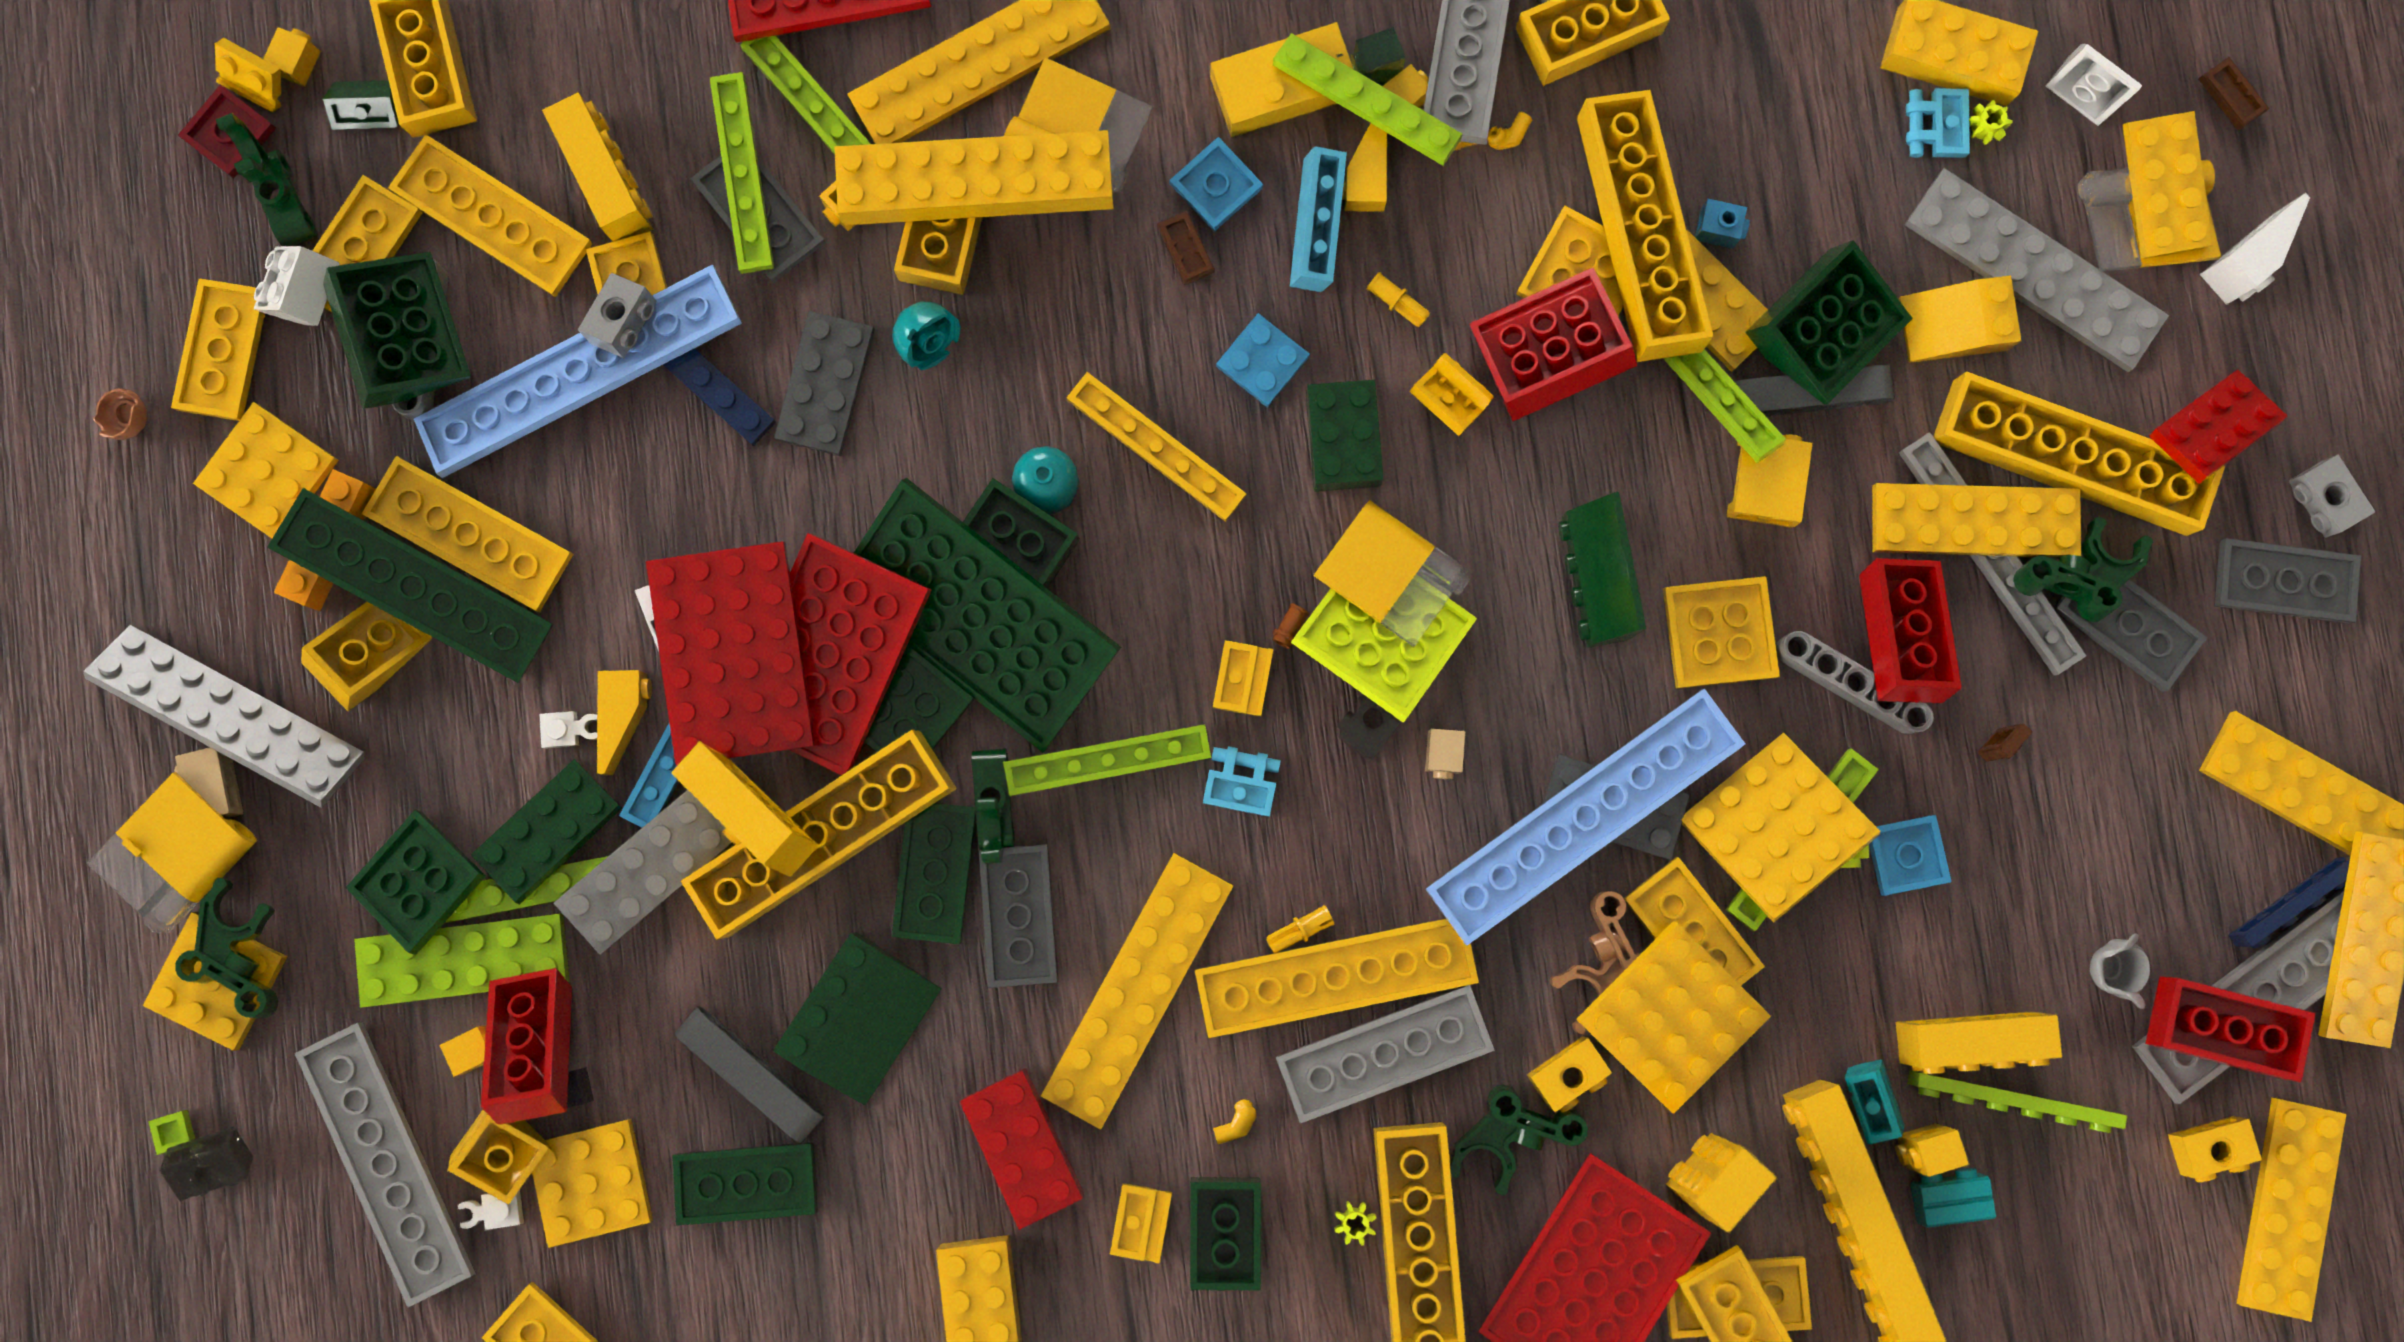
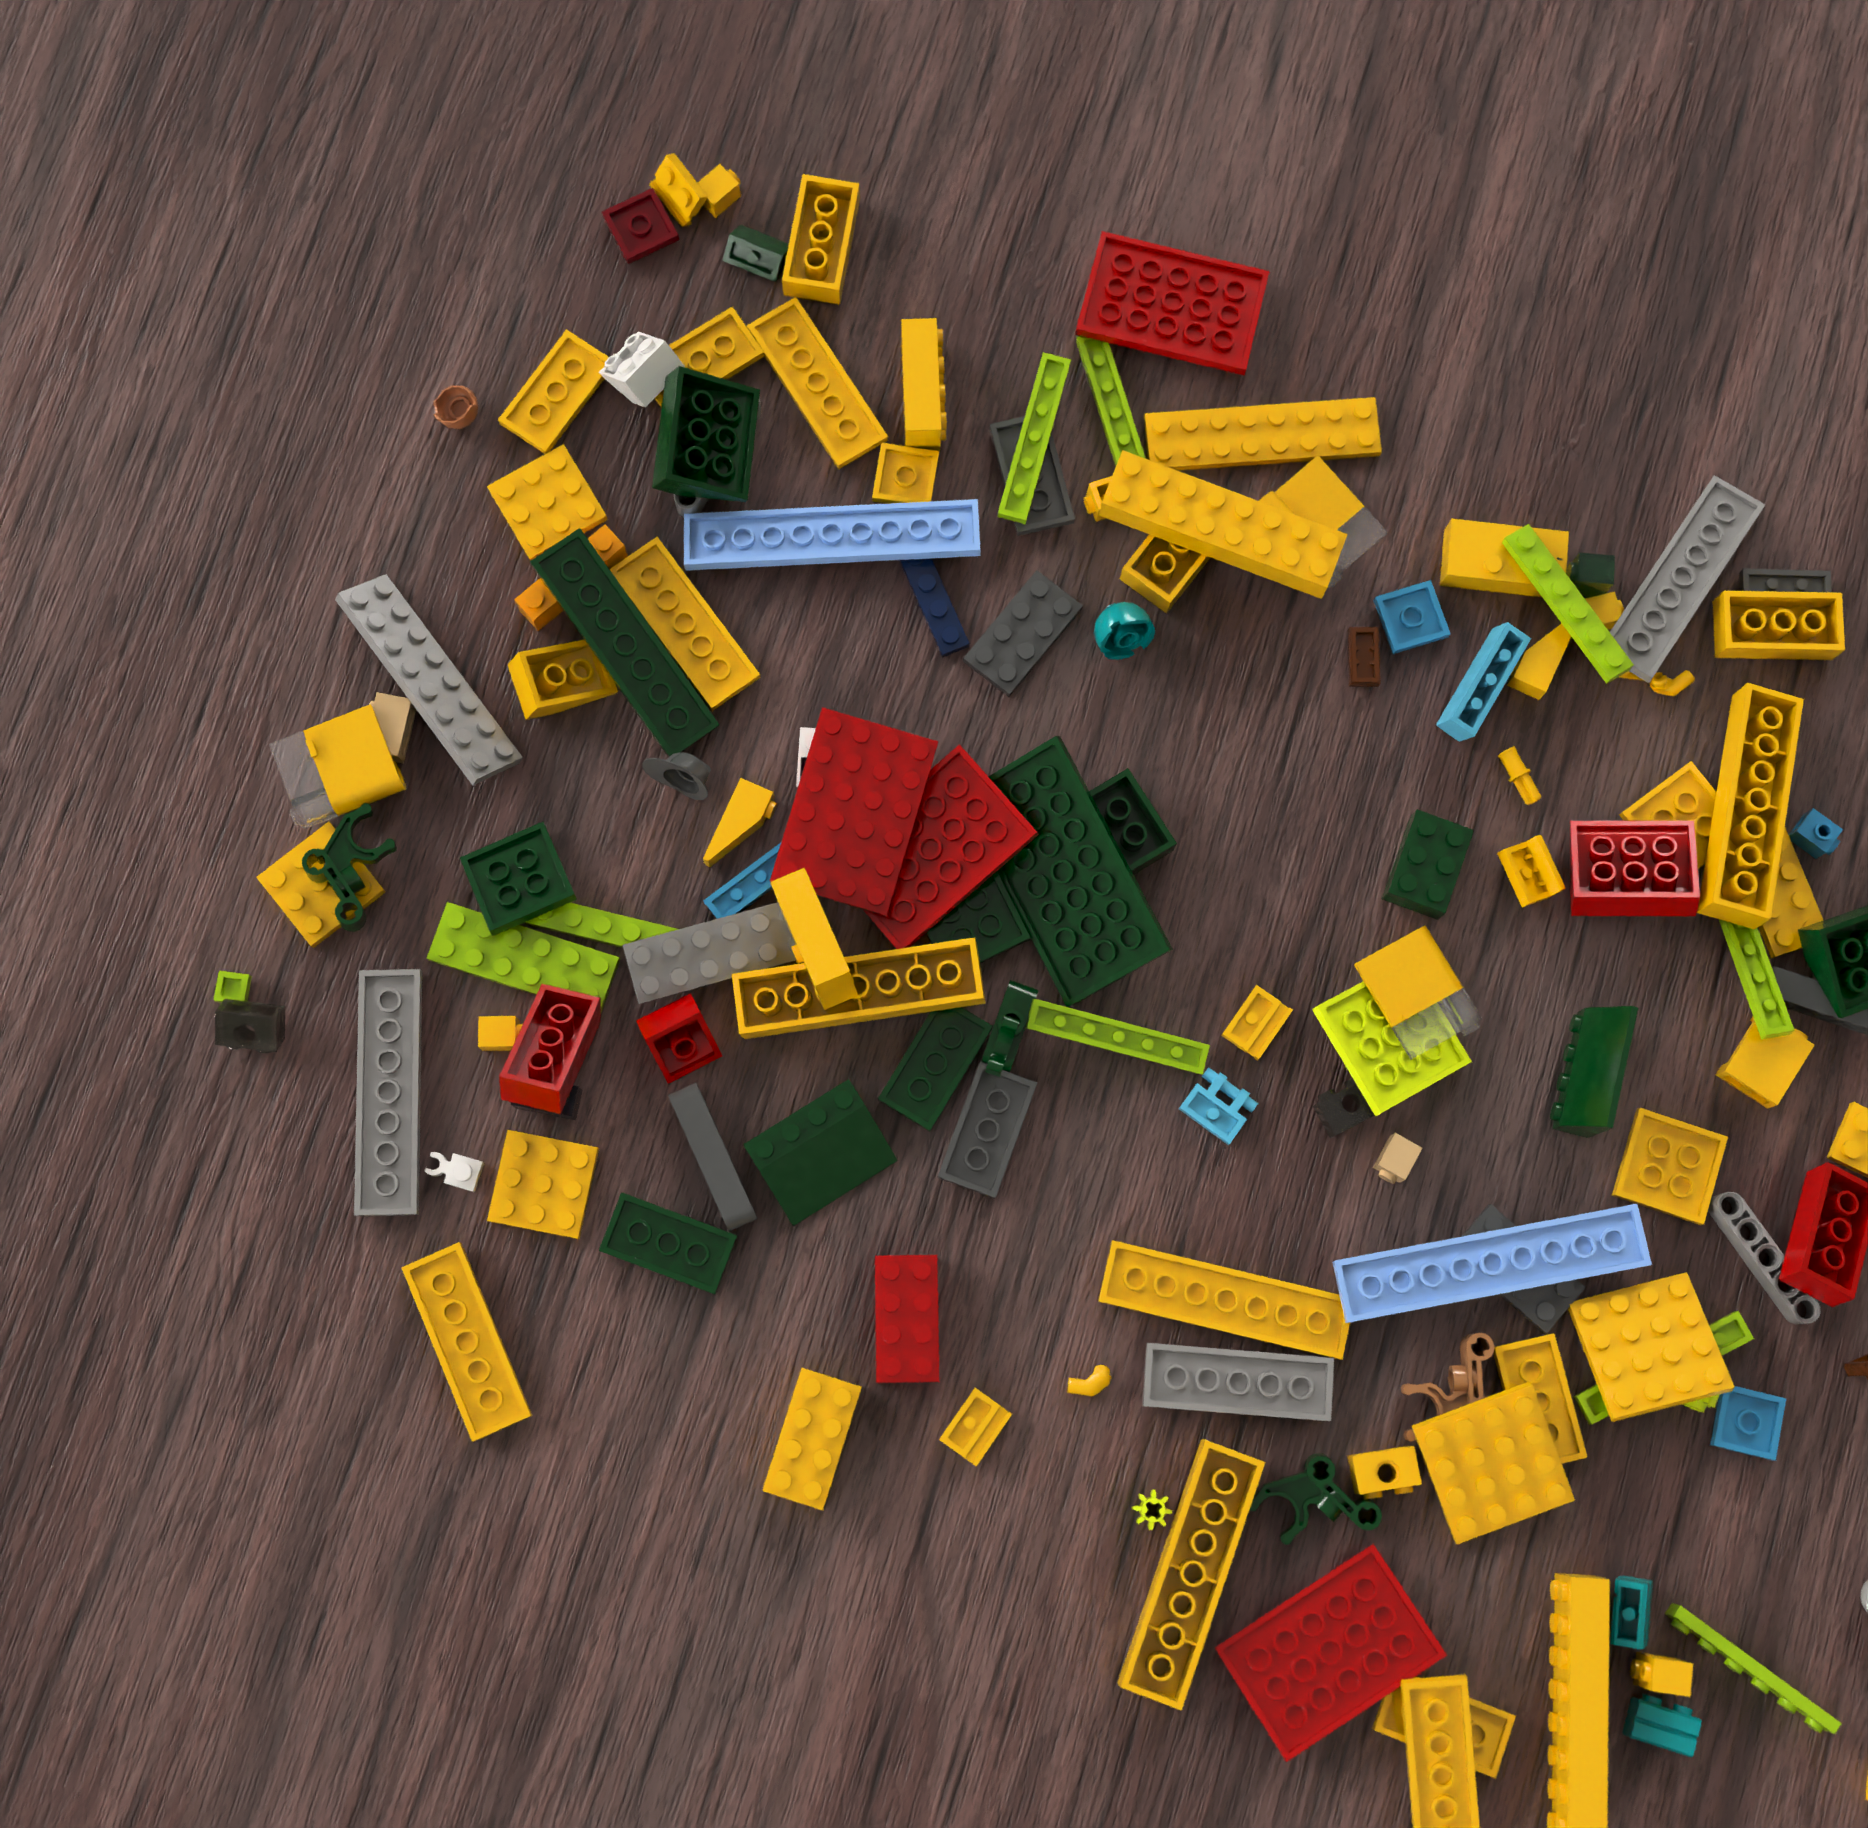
camera: 20 degrees right, 5 degrees down
dark green piece [216,113,317,246] -> none
yellow slope [447,1110,549,1205] -> none
dark green plate [471,759,622,905] -> none
white plate [539,711,597,749] -> none
light grey brick [578,272,657,358] -> none
teal cylinder [1012,446,1080,514] -> none
yellow plate [1041,853,1233,1130] -> none
yellow plate [1066,372,1246,522] -> none
dark green brick [1190,1177,1261,1291] -> none
dark azure plate [1216,313,1310,408] -> none
yellow axle [1267,905,1334,953] -> none
dark orange pin [1272,603,1310,649] -> none
yellow brick [1666,1133,1777,1233] -> none
yellow brick [1895,1012,2062,1074] -> none
none -> red slope [636,993,722,1084]
none -> dark grey piece [642,752,711,800]

